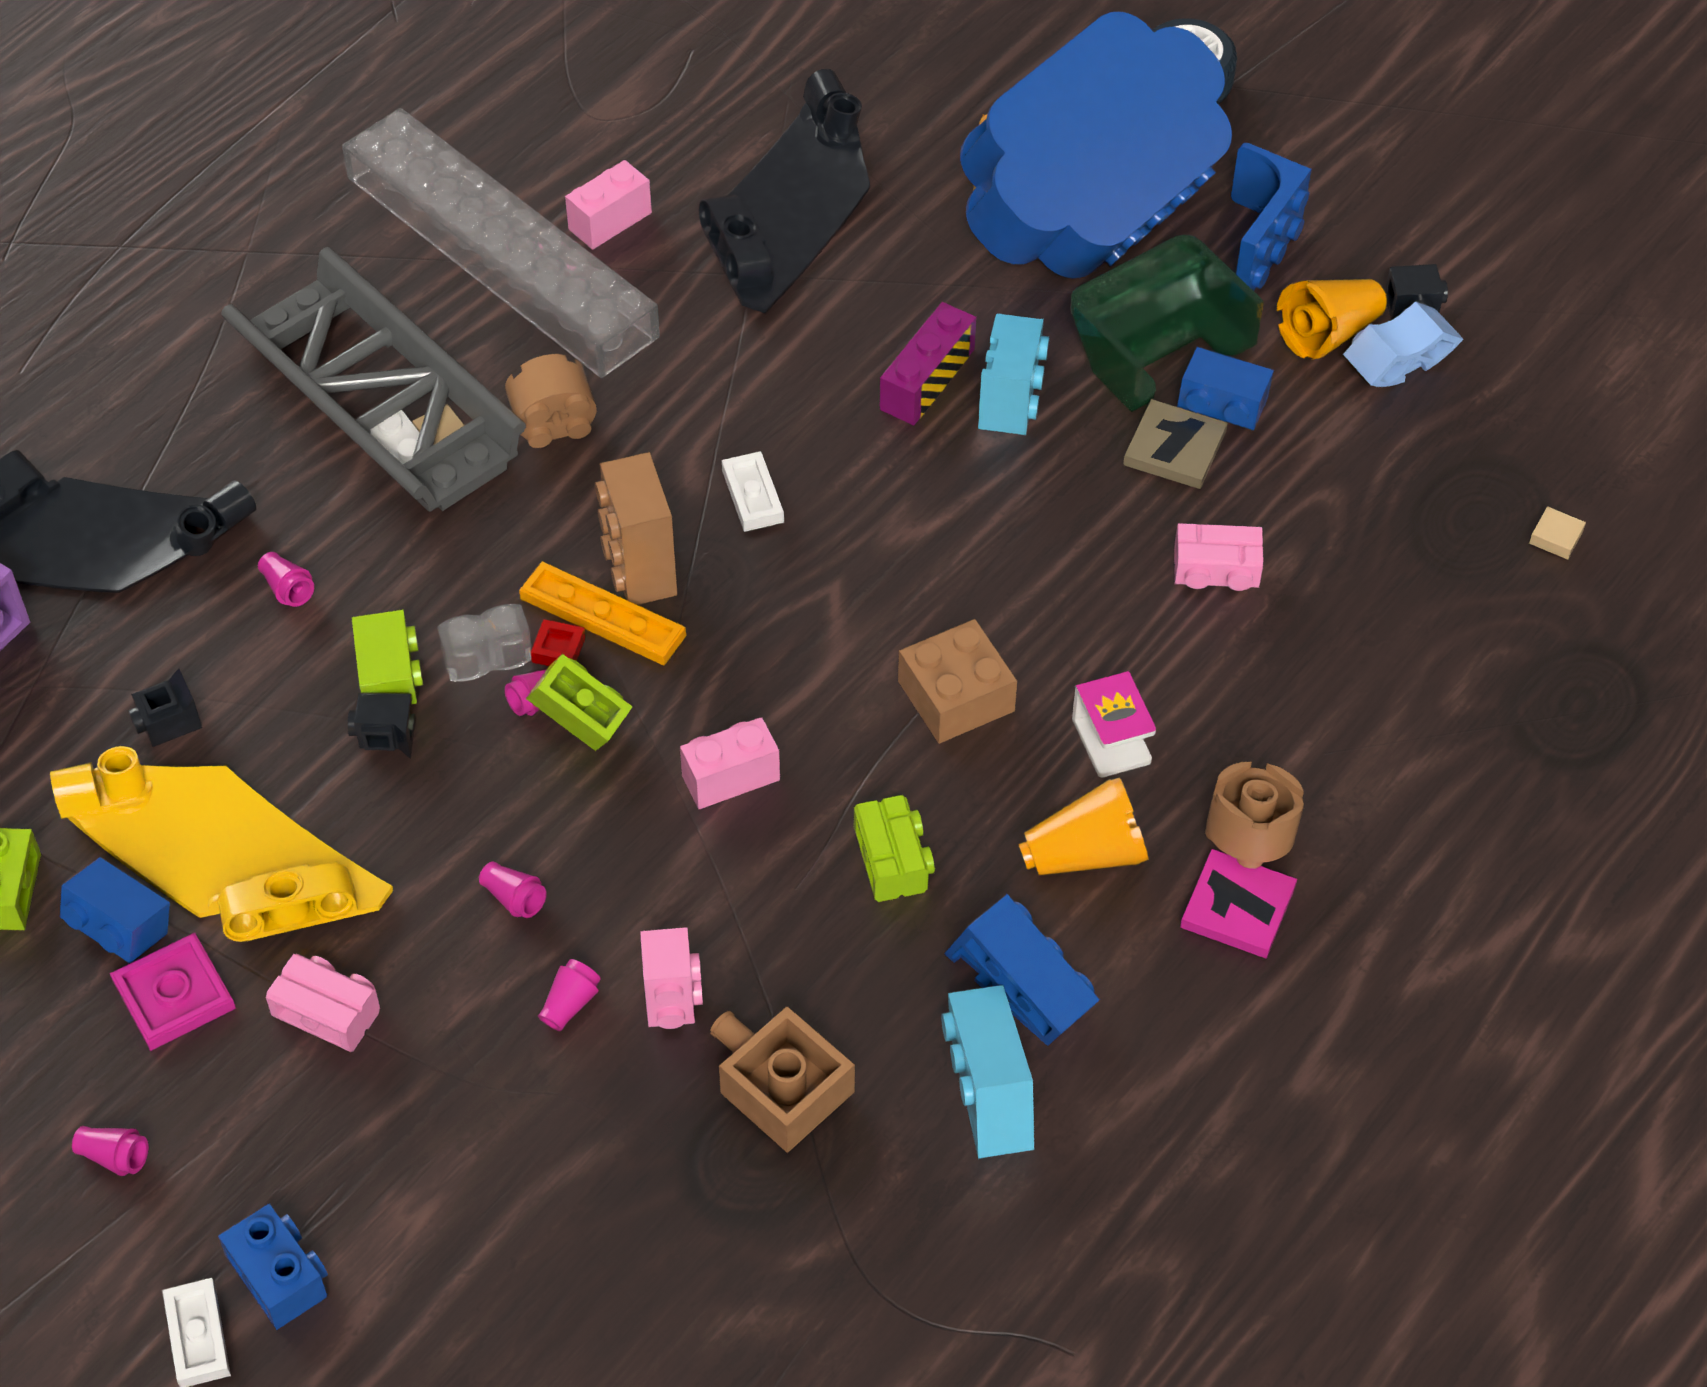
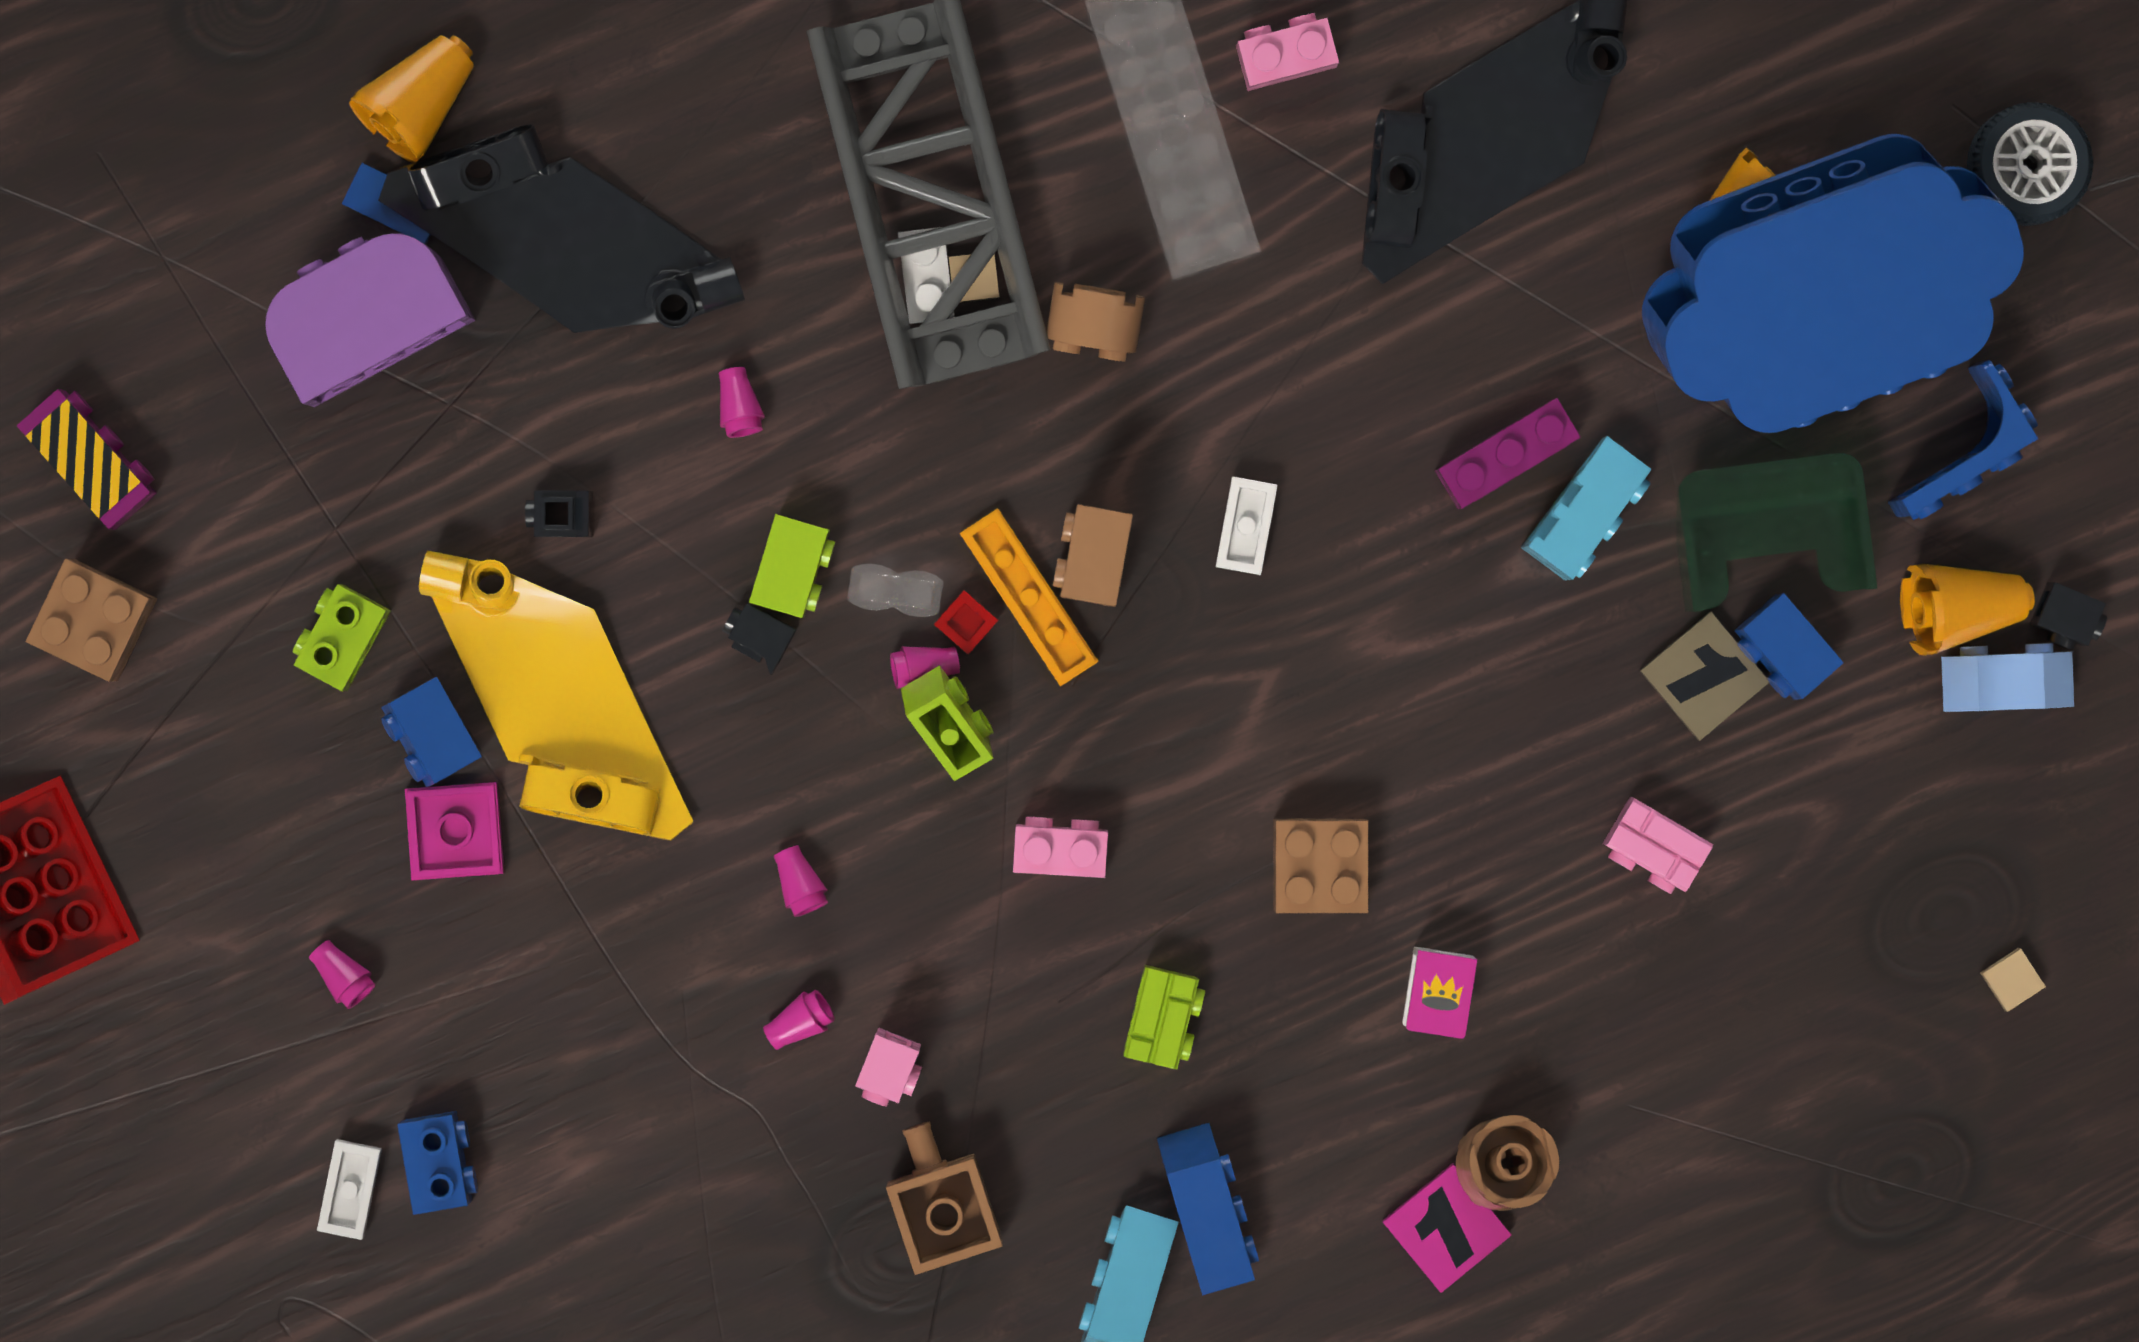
camera: 30 degrees right, 35 degrees up
bright pink brick [266,954,380,1052] -> none
light orange cone [1018,777,1149,875] -> none

